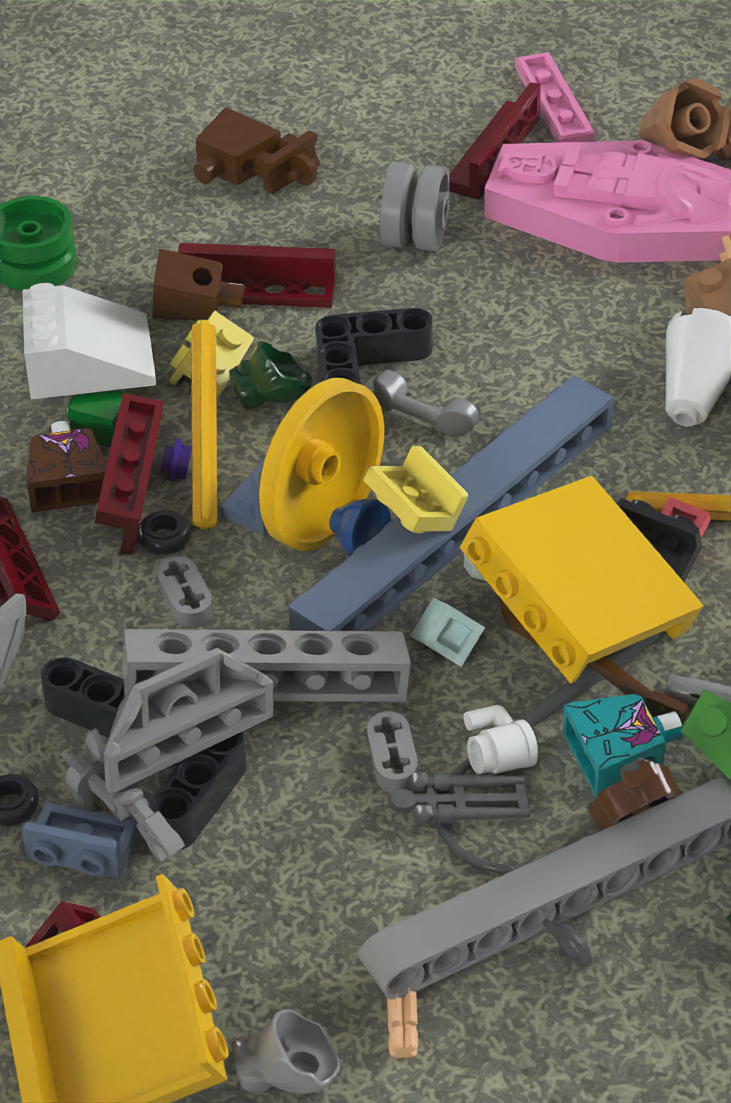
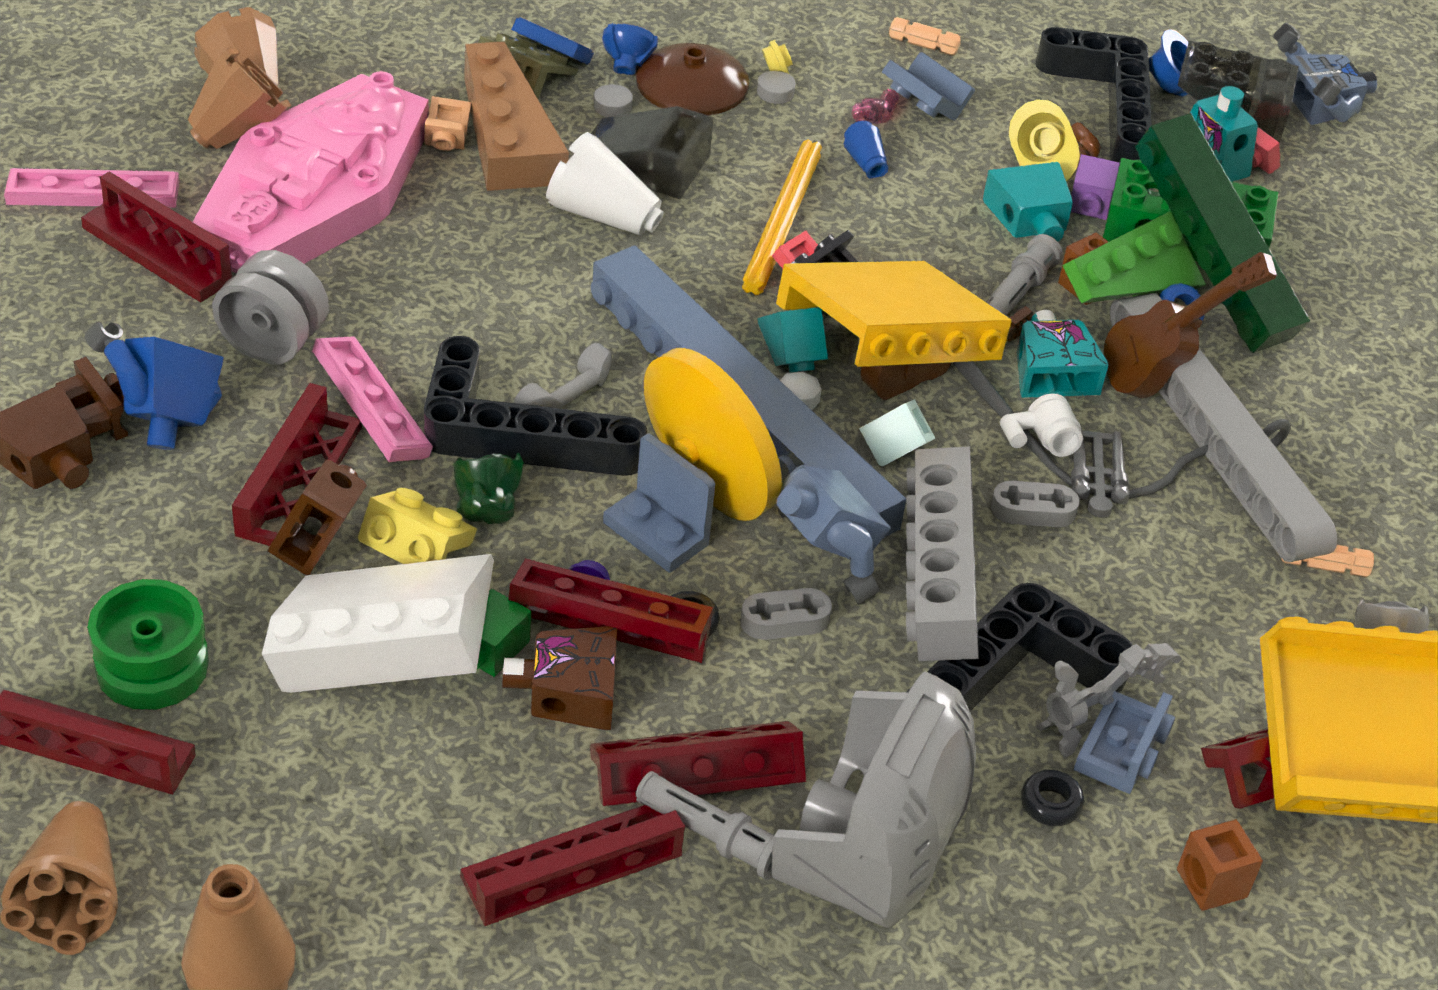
camera: 85 degrees left, 0 degrees up
light grey wedge [104,648,273,794] -> none
yellow axle [191,320,218,530] -> none
light yellow bracket [363,446,468,534] -> none
none -> blue torso [85,321,224,450]
none -> bright pink tile [312,337,433,462]
none -> sand blue torso [777,465,891,605]

